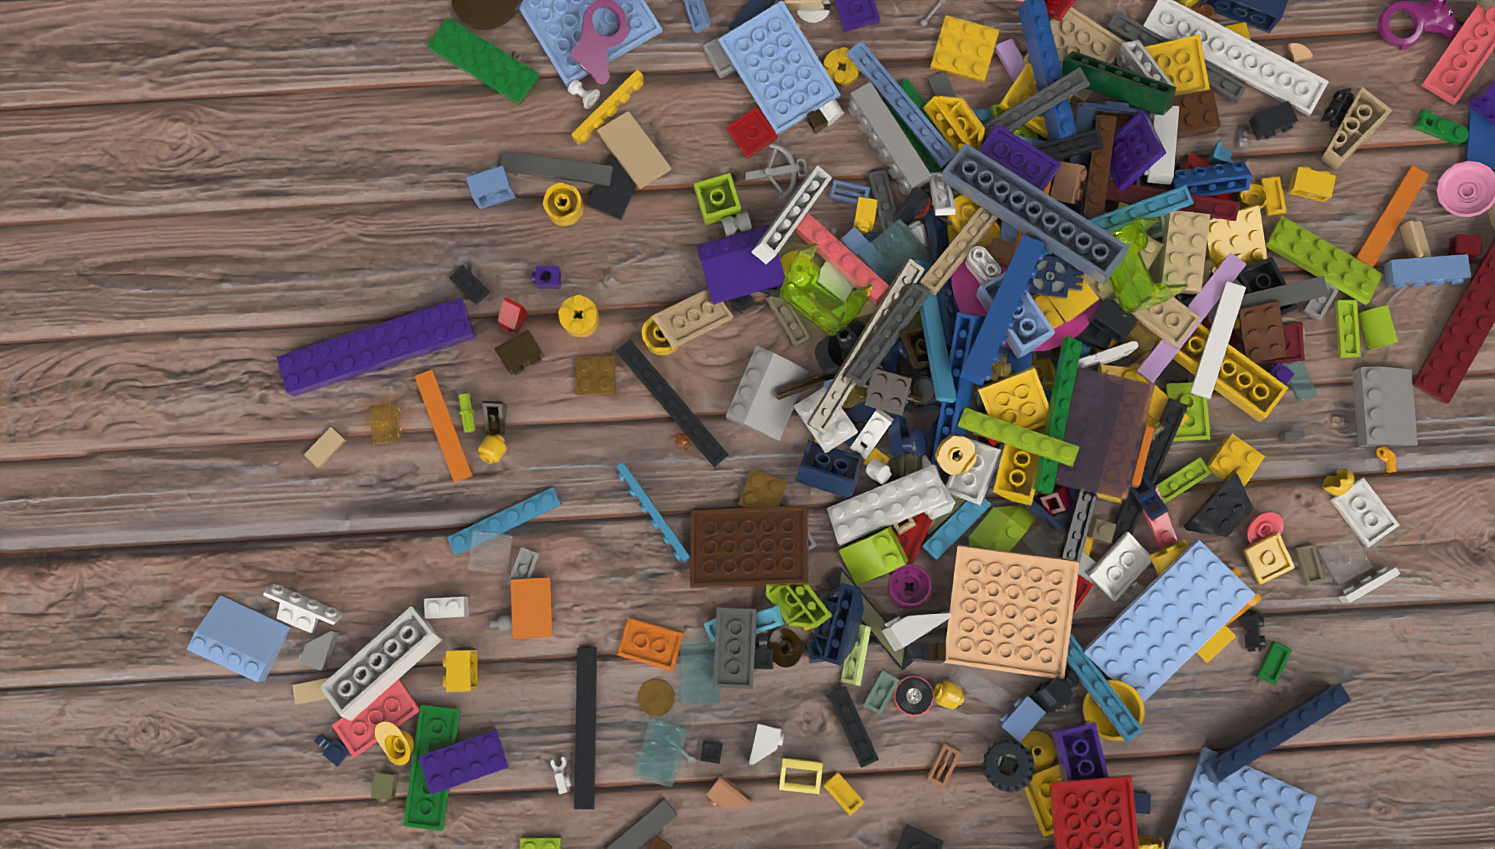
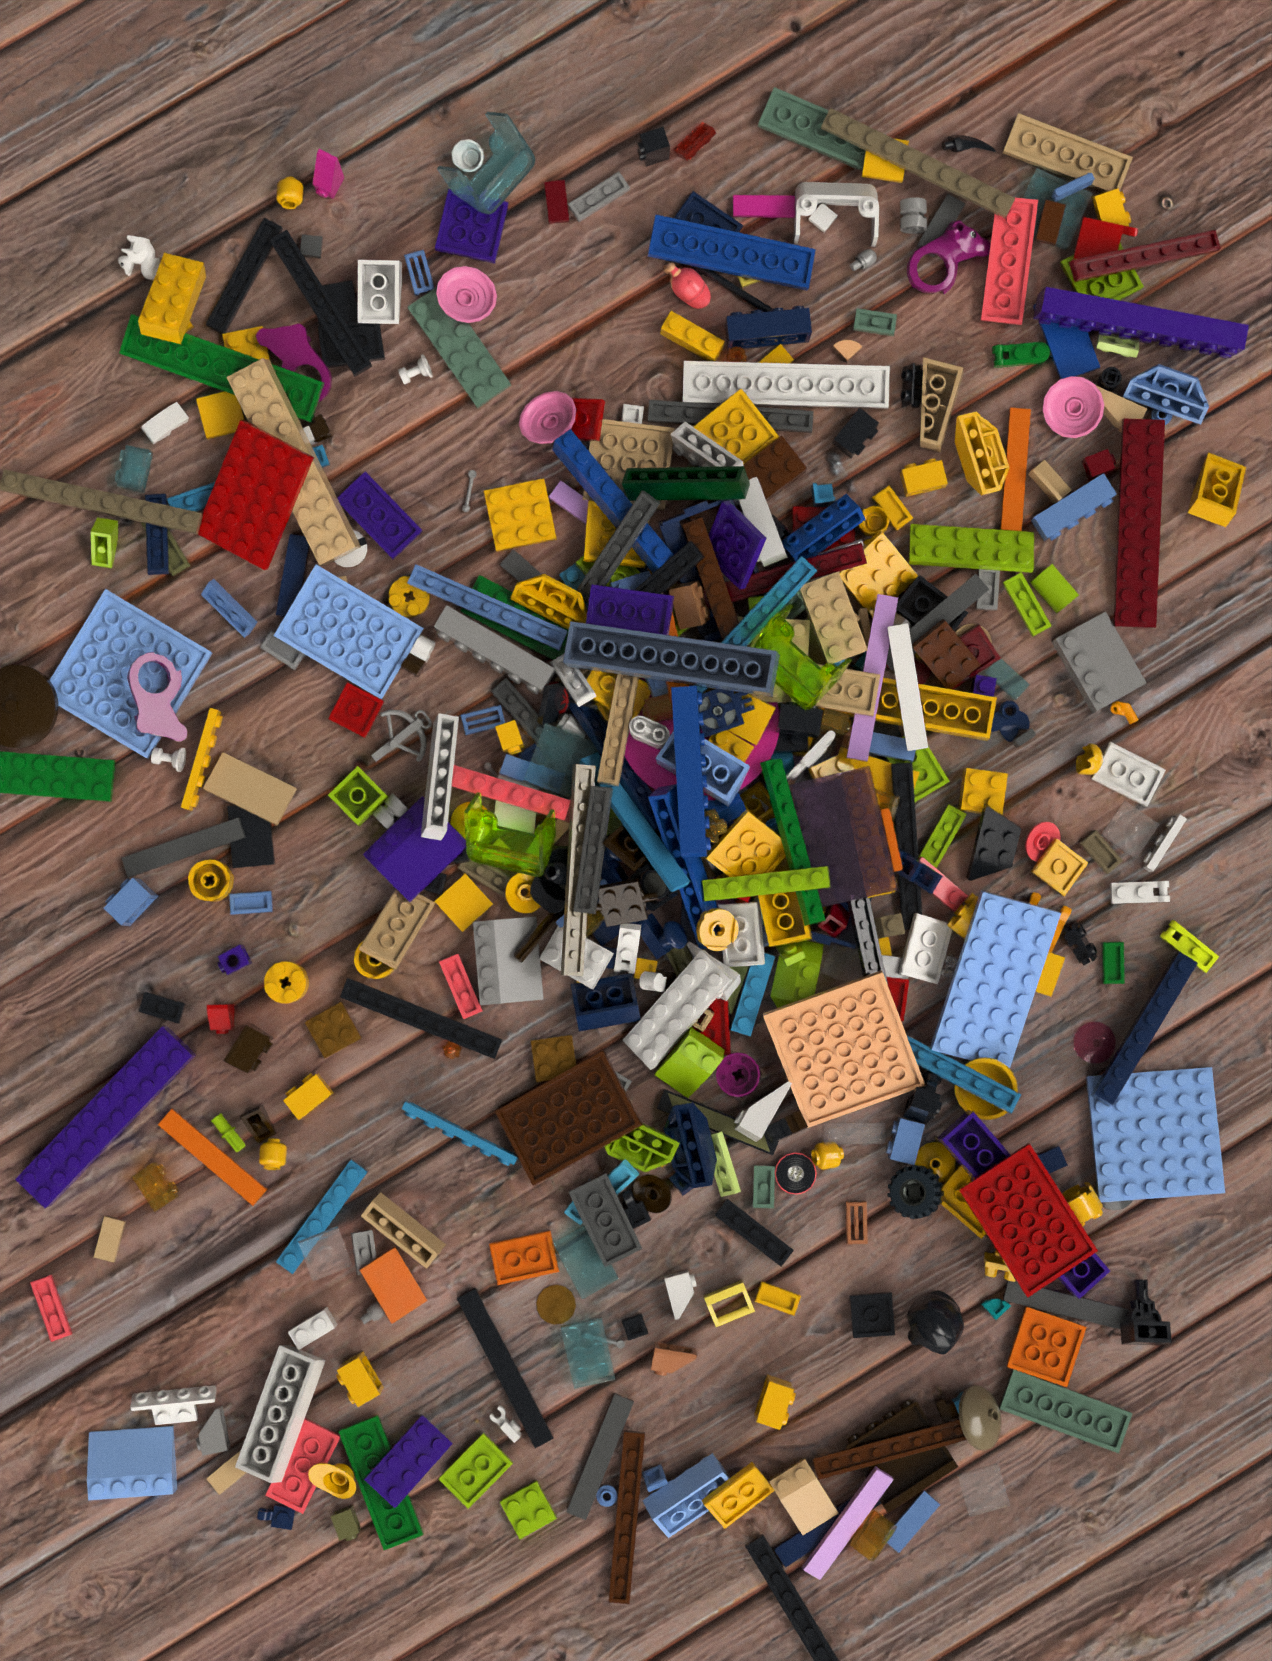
camera: 35 degrees left, 5 degrees up
none -> coral tile [30,1274,72,1342]
none -> medium blue tile [229,891,273,915]
none -> yellow brick [283,1073,334,1120]
none -> tan brick [361,1192,446,1269]
none -> yellow tile [435,873,493,932]
none -> coral plate [439,954,483,1019]
none -> lime plate [439,1432,513,1509]
none -> yellow dish [505,872,541,913]
none -> white tile [621,404,644,424]
none -> lime plate [775,942,806,966]
none -> sand green plate [853,308,897,336]
none -> medium blue tile [869,732,916,762]
none -> yellow wedge [955,411,1009,496]
none -> dark blue plate [991,700,1030,742]
none -> clear pink dish [1074,1022,1116,1064]
none -> white plate [1110,881,1170,904]
none -> neon yellow plate [1160,920,1219,973]

